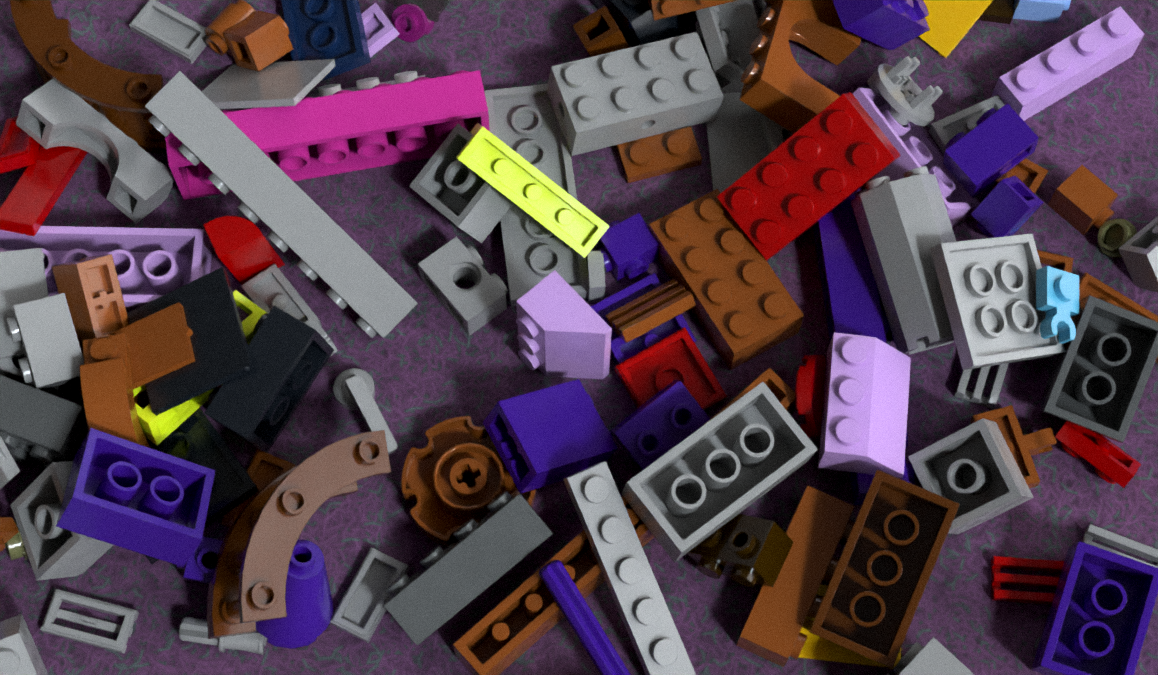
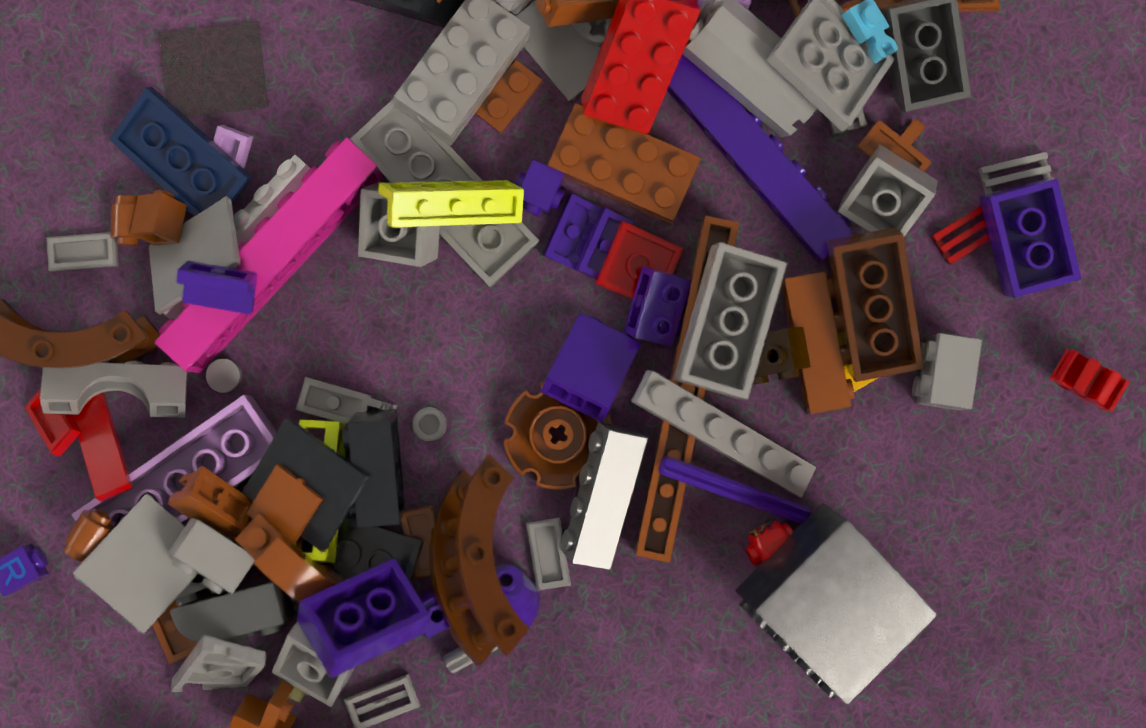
camera: 35 degrees left, 20 degrees up
light grey brick [145,71,418,338] -> none
red brick [203,216,285,285] -> none
light grey tile [345,374,398,455] -> none
magenta plate [391,3,434,42] -> none
light grey brick [418,236,508,336] -> none
lavender slope [516,270,612,379] -> none
reddish brown brick [572,6,630,57] -> none
light grey tile [586,251,605,303] -> none
dark orange tile [605,279,696,343] -> none
red tile [795,355,826,437] -> none
lavender slope [818,332,911,478] -> none
red plate [1055,421,1141,488] -> none
none -> dark purple panel [176,260,257,314]
none -> light grey tile [206,359,242,393]

